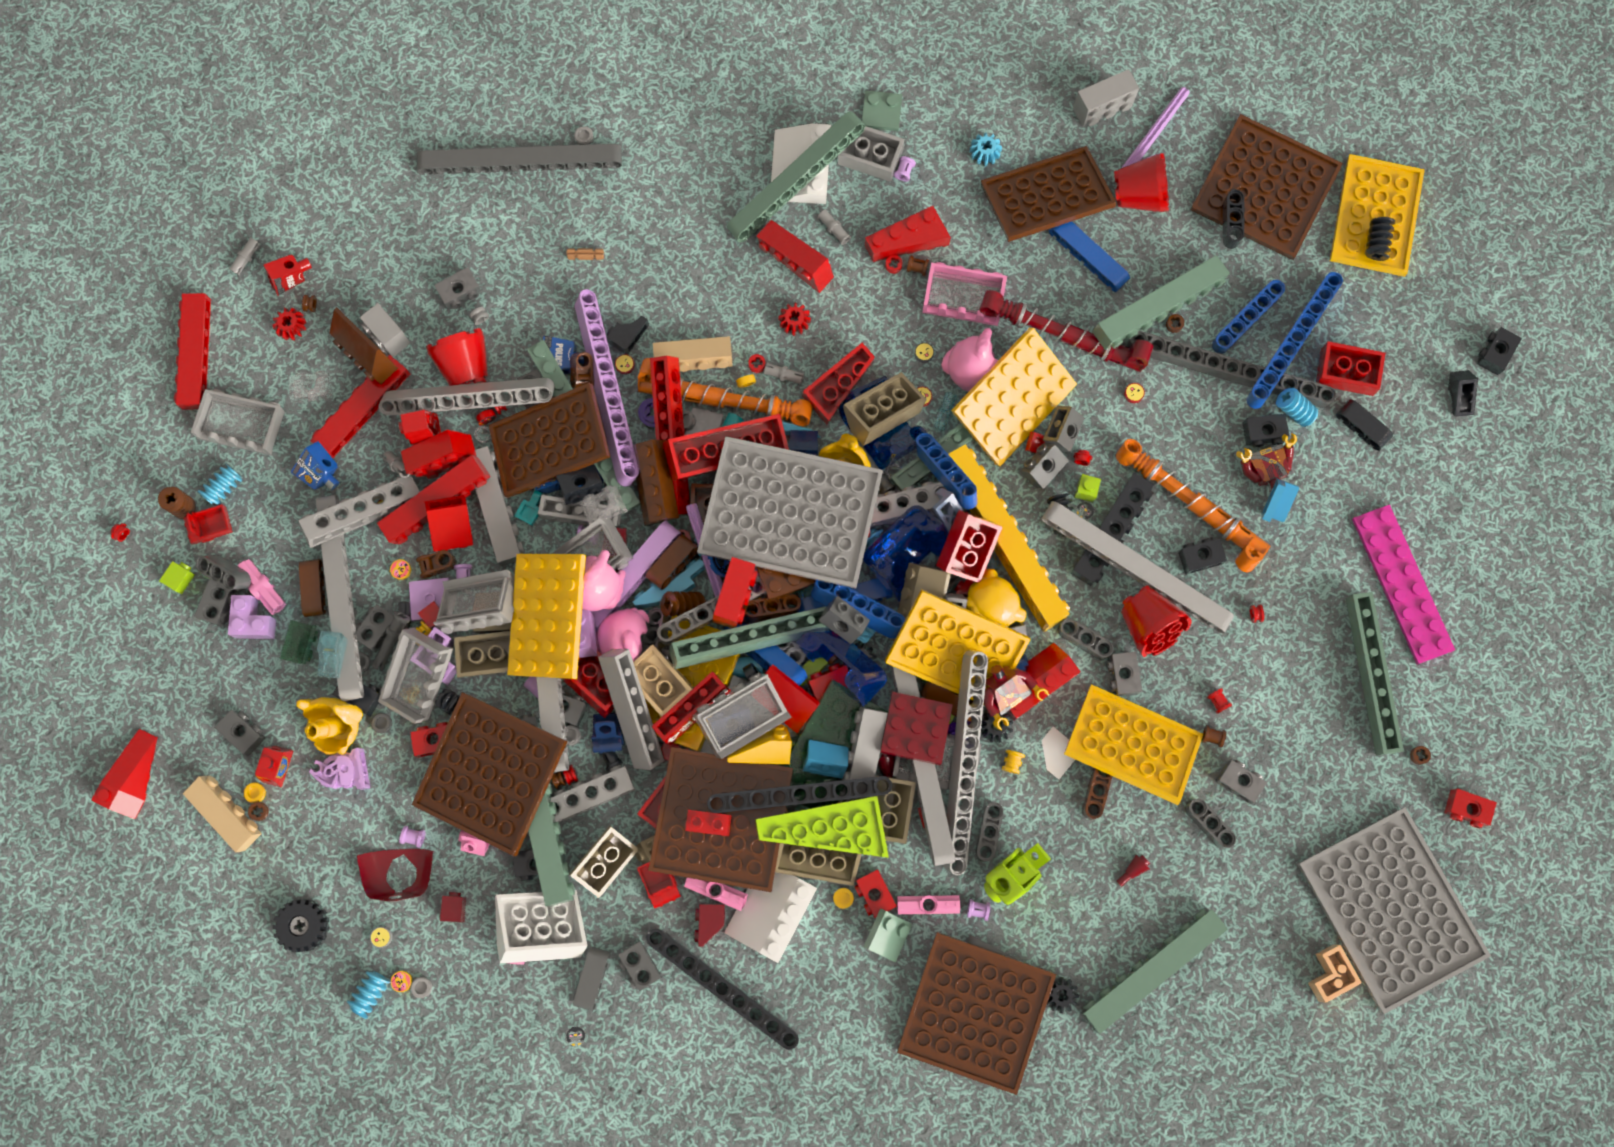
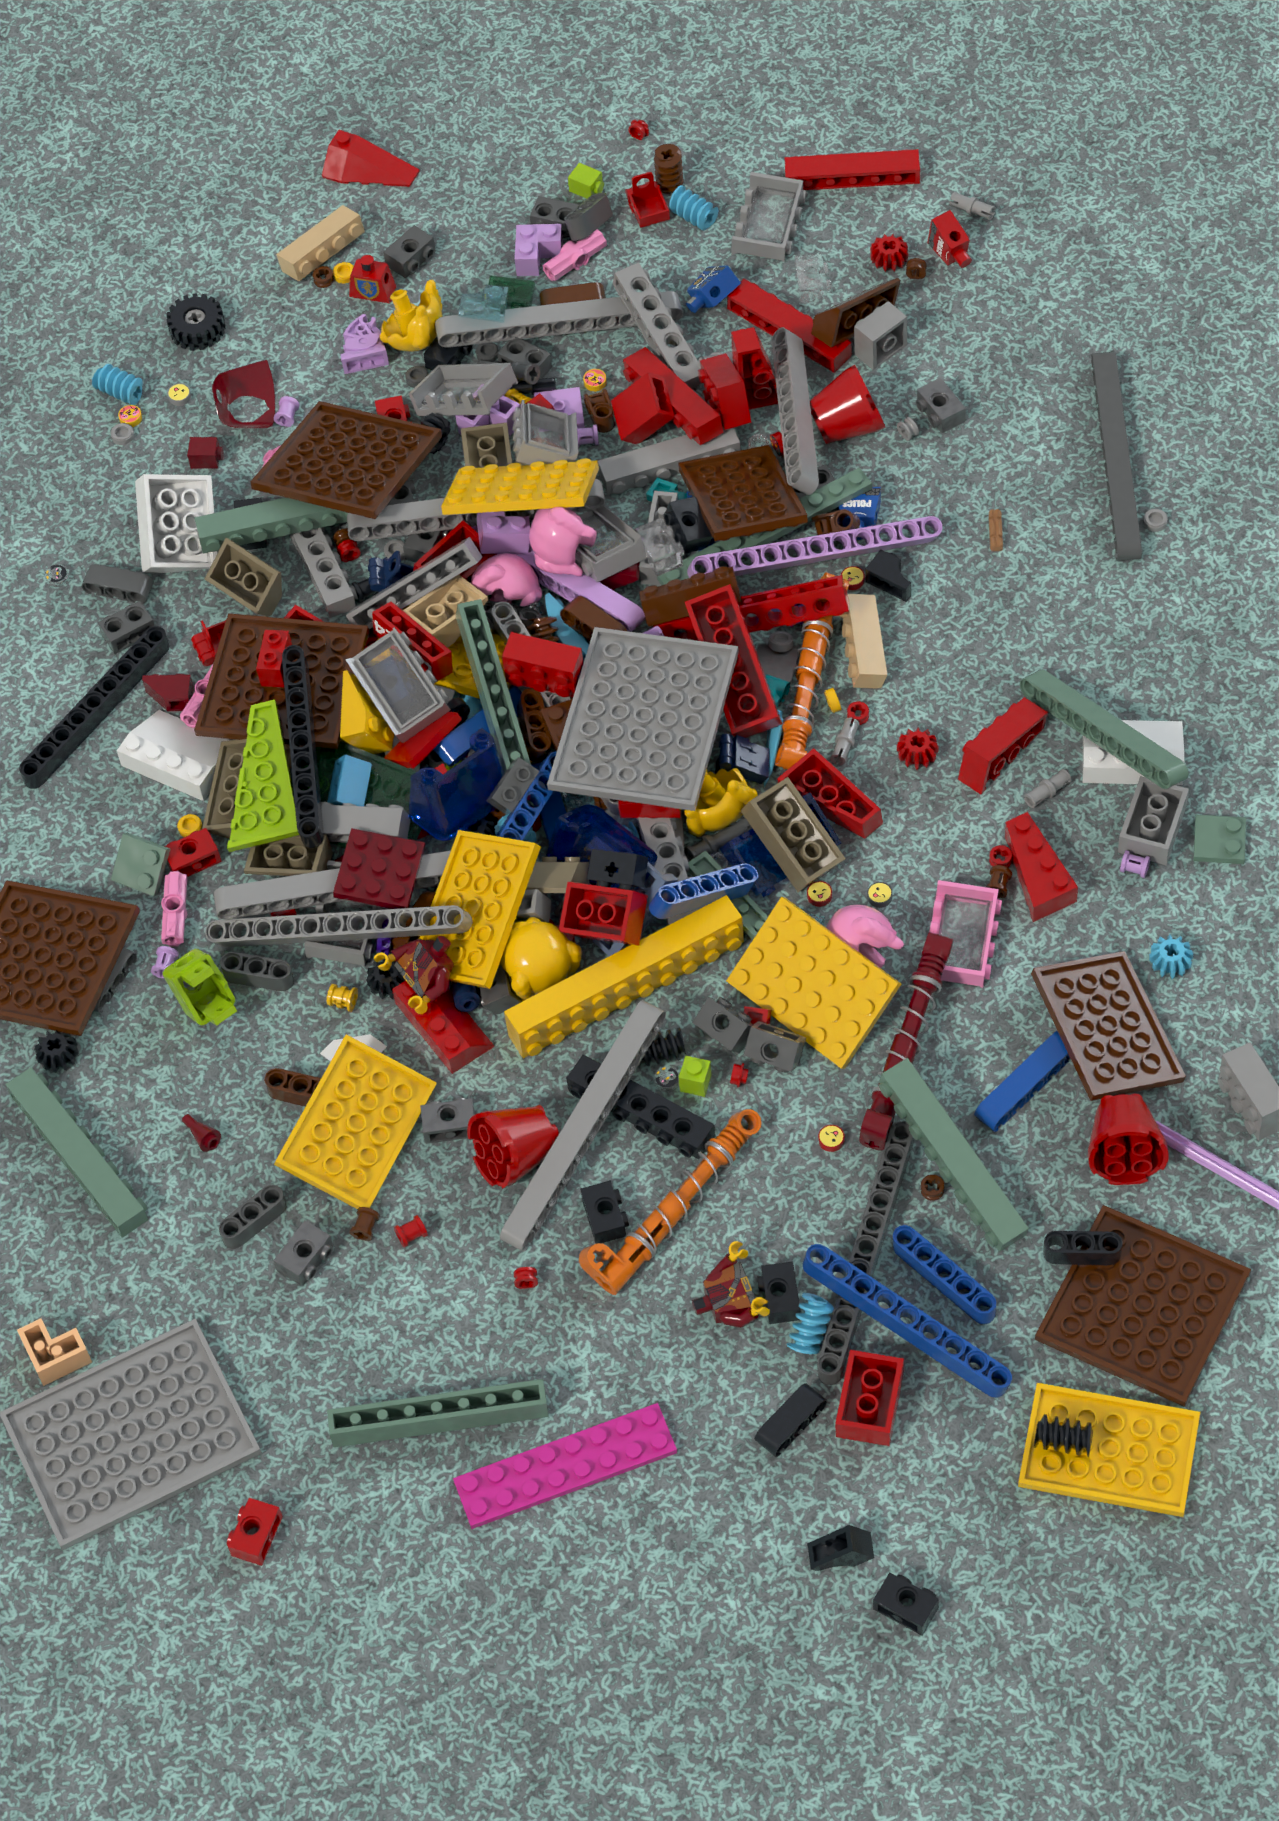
camera: 95 degrees right, 20 degrees down
dark grey beam [1058,619,1113,660] -> none
dark azure panel [1262,478,1299,522] -> none
reddish brown bush [1410,746,1431,765] -> none
none -> black brick [587,849,649,891]

